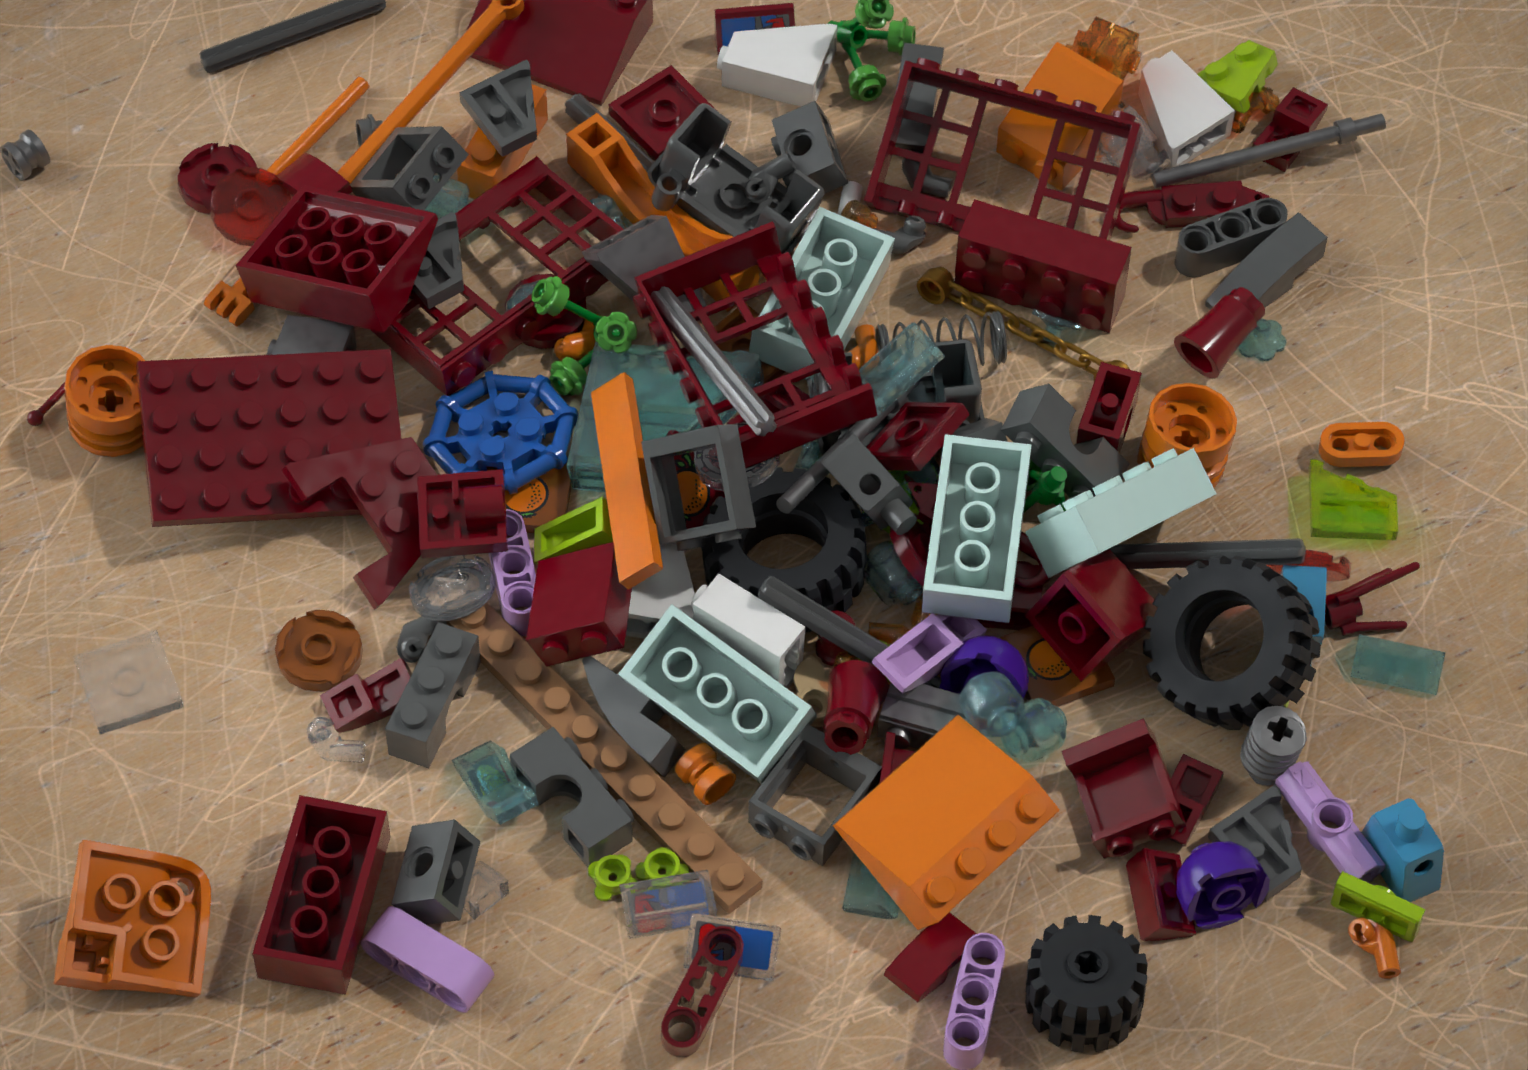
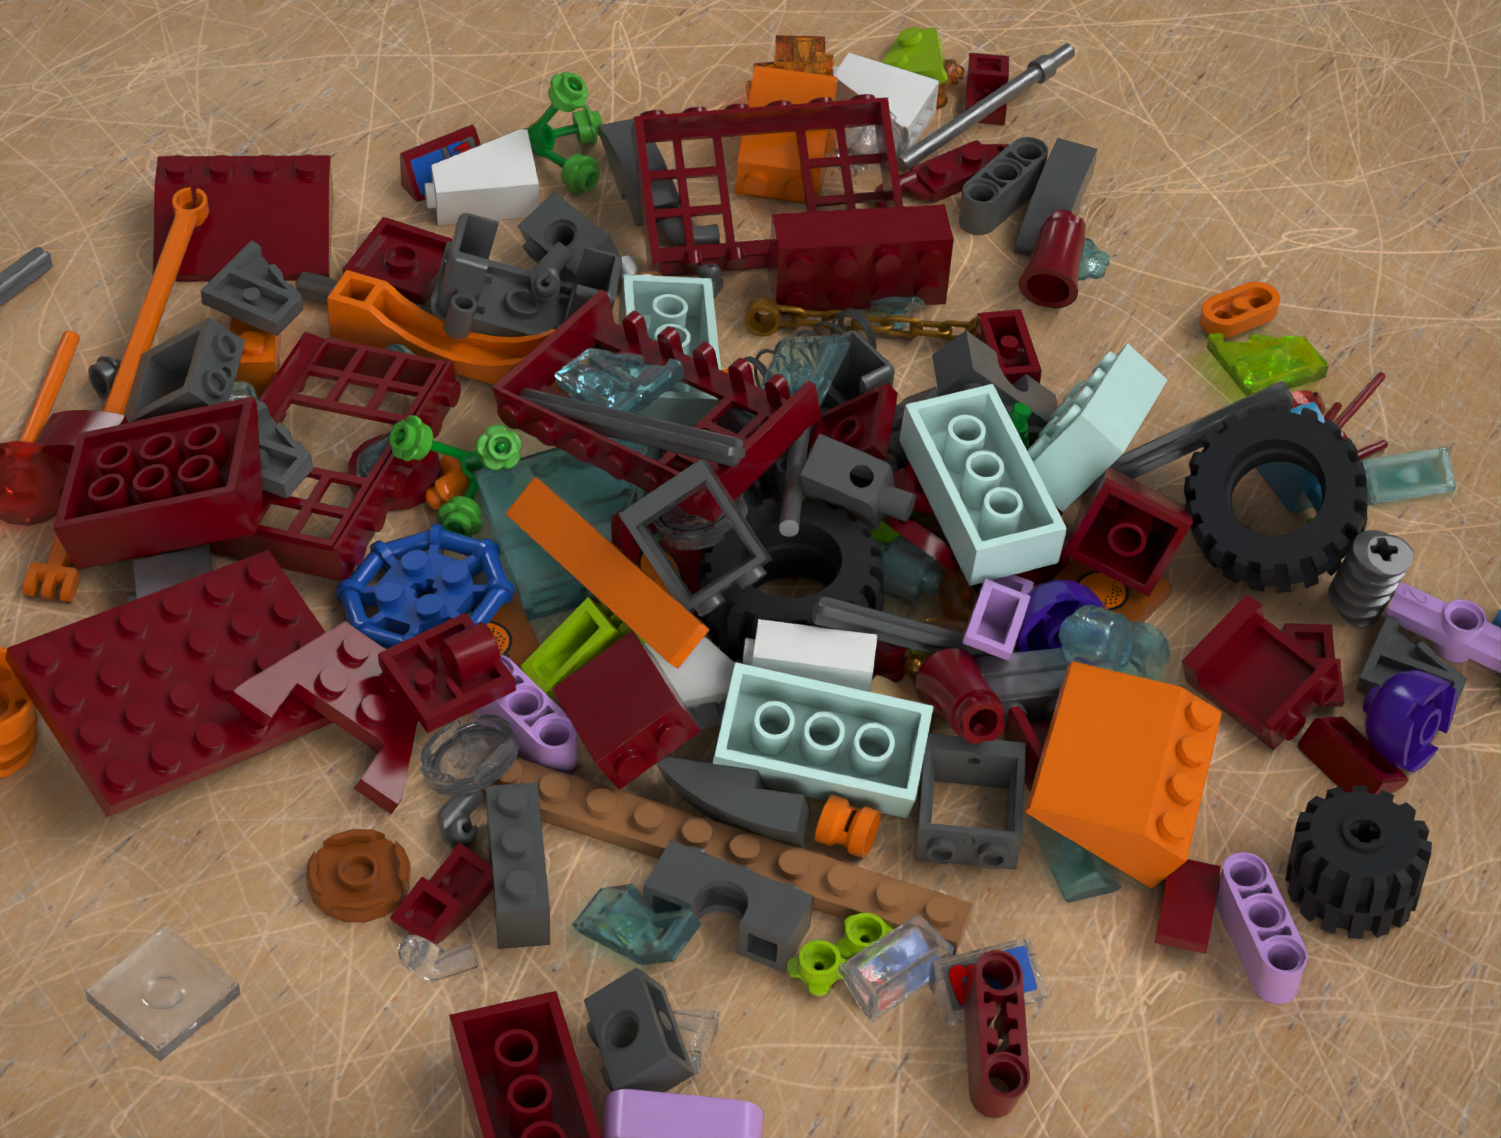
camera: 30 degrees left, 10 degrees down
flat silver slope [582,215,707,313] -> none
orange wheel [1137,383,1237,488] -> none
none -> clear light blue wing [555,348,685,414]

